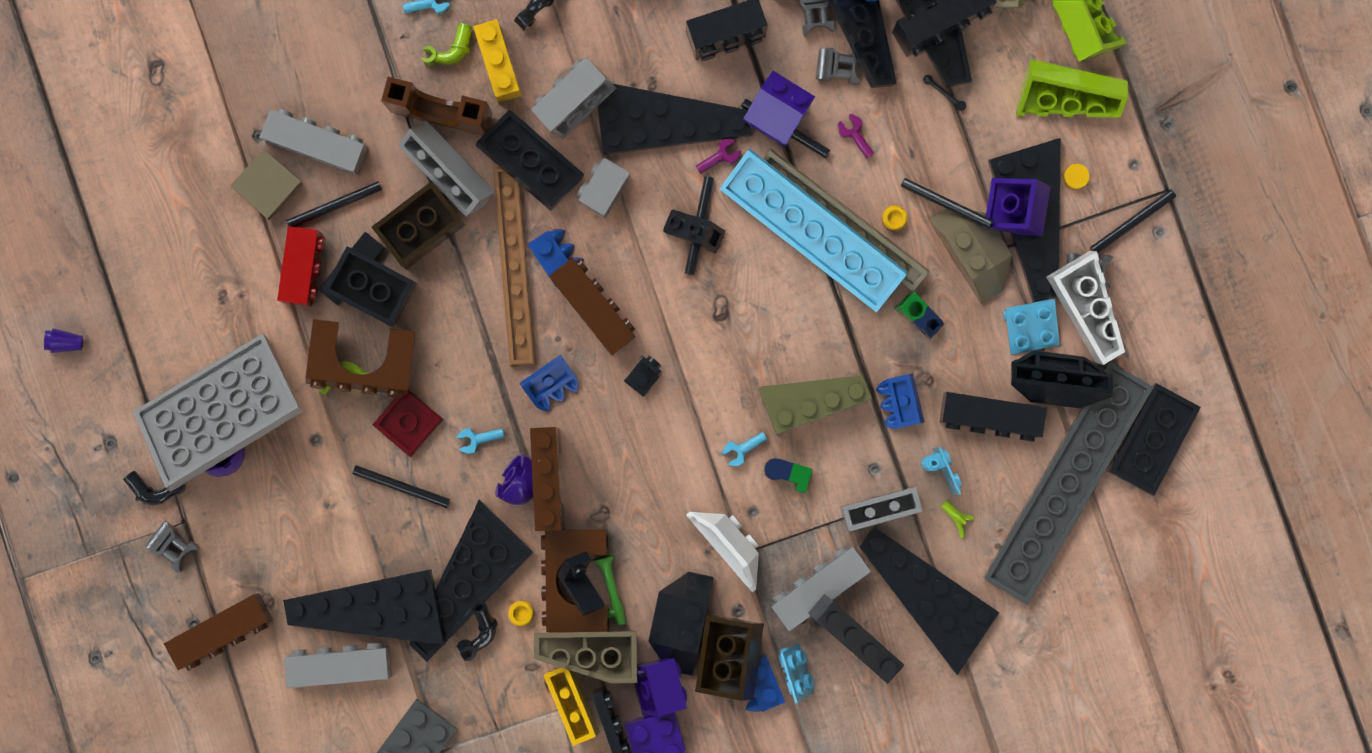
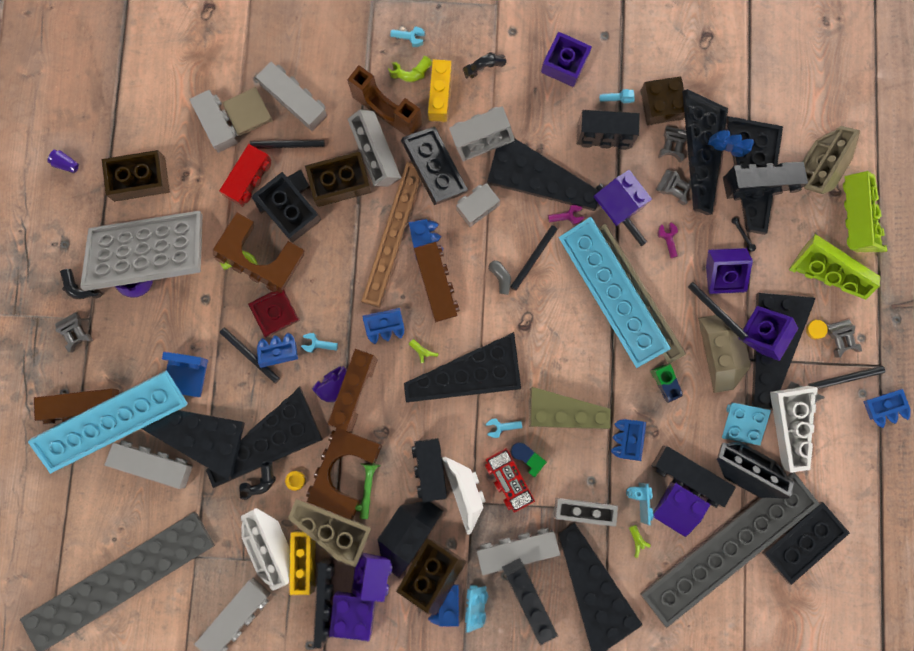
camera: 25 degrees right, 5 degrees down
black bracket [557,551,604,616] -> none
black bracket [624,355,662,397] -> none
black bracket [663,210,725,253] -> none
yellow tile [882,205,907,231] -> none
none -> medium azure plate [28,370,188,474]
none -> dark brown brick [102,150,170,202]
none -> blue bracket [162,352,208,397]
none -> light grey brick [189,90,238,153]
none -> white wedge [241,508,290,591]
none -> blue plate [257,333,298,368]
none -> black wing [404,332,521,403]
none -> lime bar [409,339,438,363]
none -> black brick [411,438,447,502]
none -> brick [484,448,535,513]
none -> dark grey arm [488,260,511,295]
none -> dark purple slope [653,482,711,537]
none -> dark purple slope [706,248,753,294]
none -> flat silver piece [827,319,862,358]
none -> blue plate [863,389,911,428]

